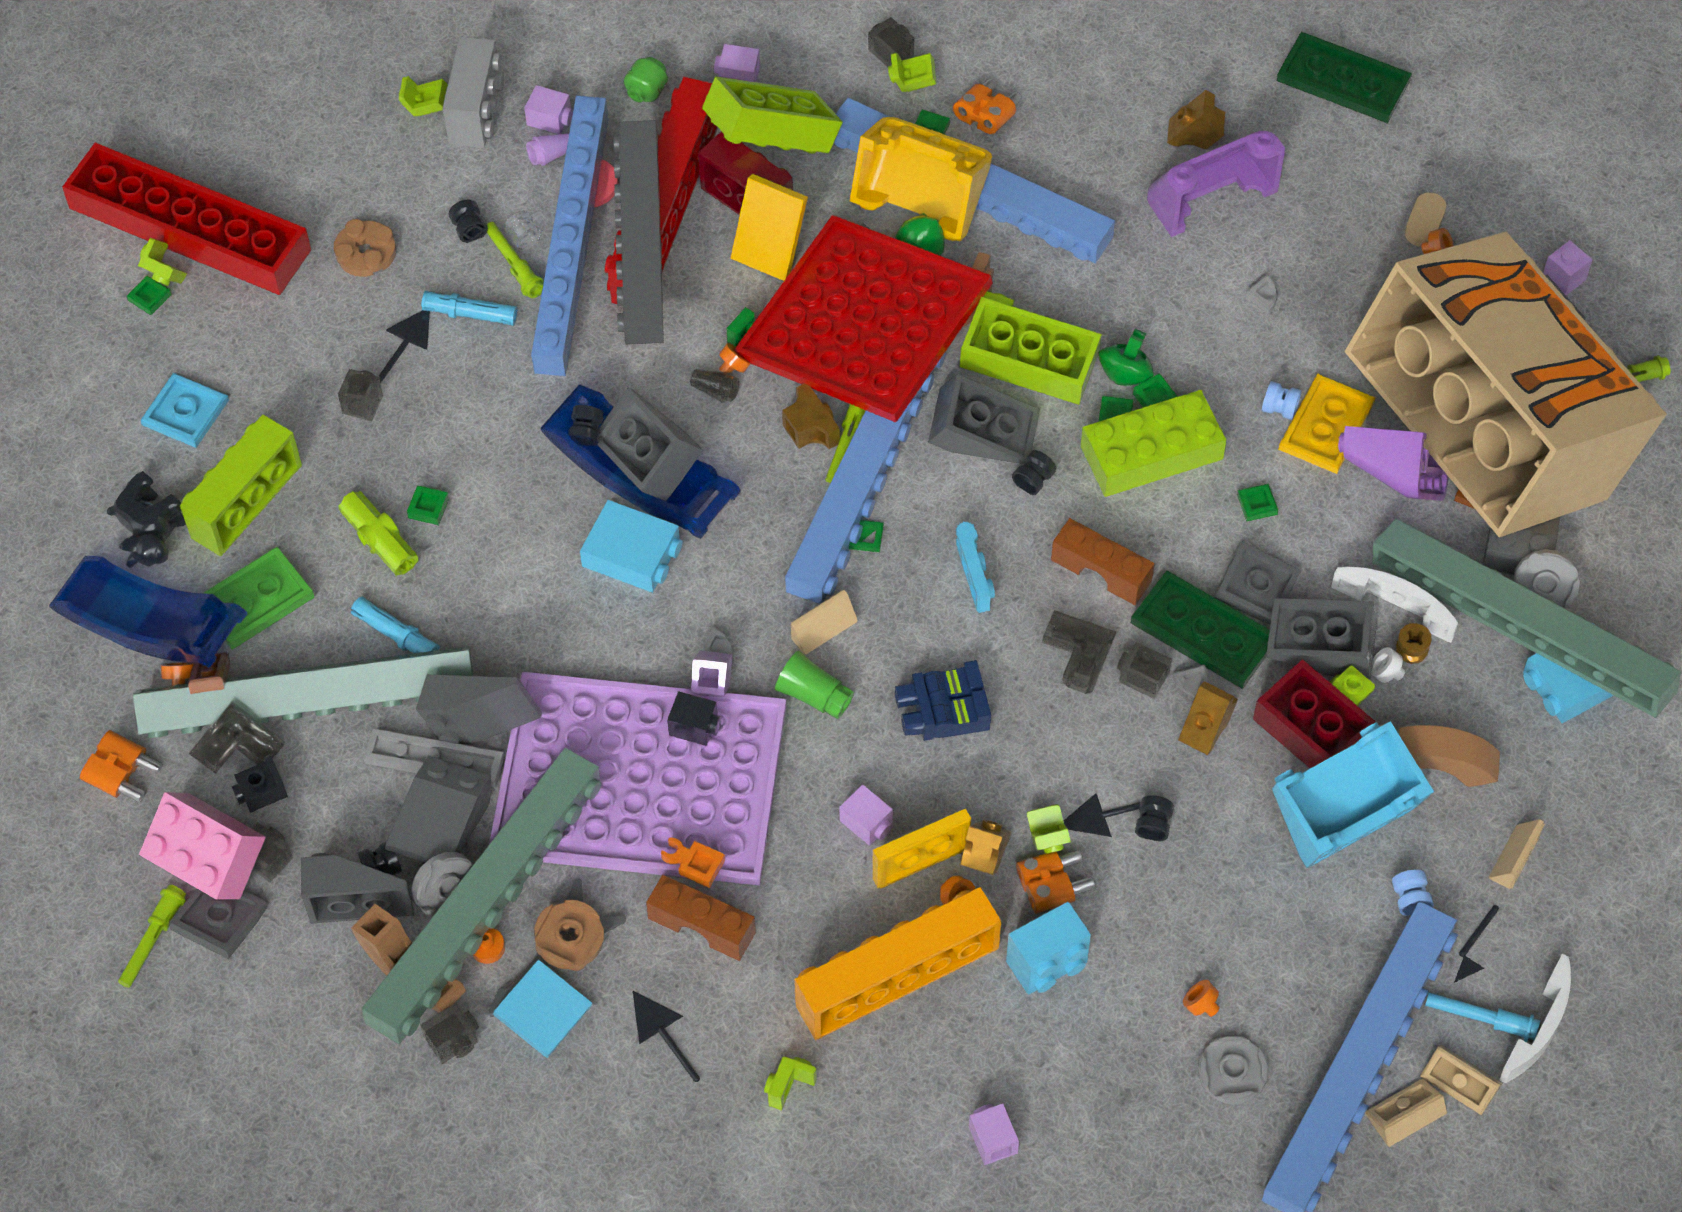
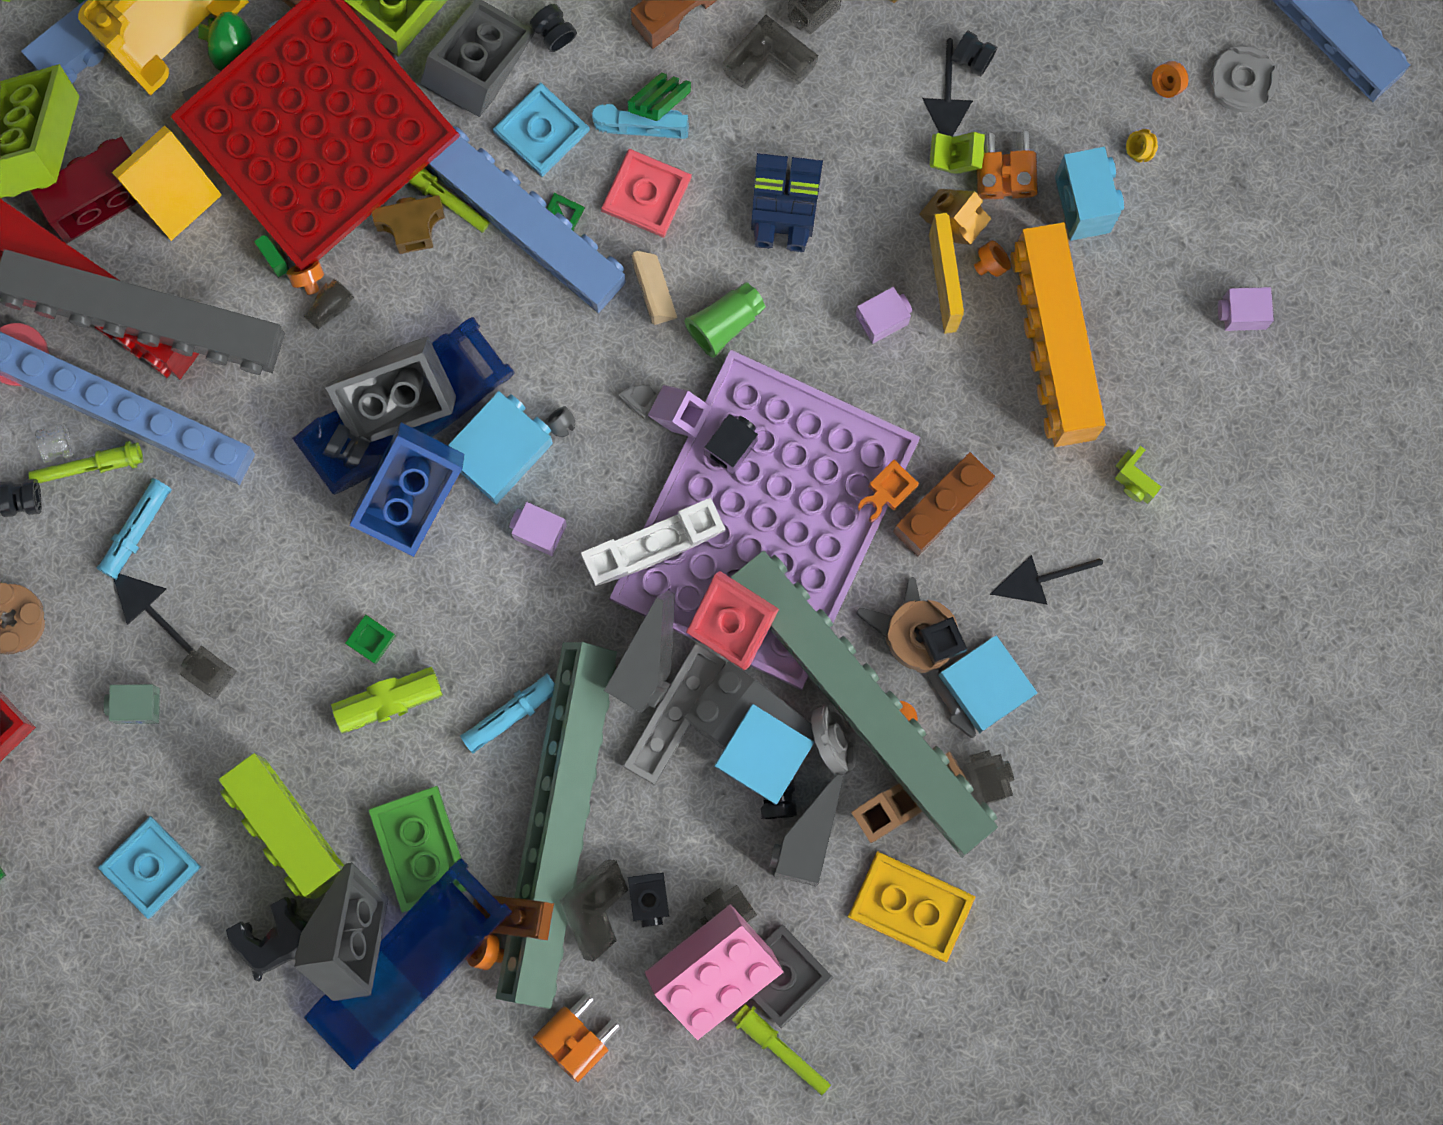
camera: 75 degrees left, 20 degrees up
none -> sand green brick [104,684,160,724]
none -> dark grey slope [294,862,389,1001]
none -> blue brick [349,422,465,557]
none -> medium azure tile [493,82,590,177]
none -> lavender brick [509,502,567,556]
none -> dark grey hinge [545,406,575,437]
none -> white slope [581,498,726,586]
none -> coral tile [601,149,692,238]
none -> green tile [628,72,691,121]
none -> coral tile [686,571,779,670]
none -> medium azure tile [714,704,814,805]
none -> yellow tile [847,851,976,963]
none -> black tile [919,617,967,665]
none -> yellow plate [1126,129,1158,163]

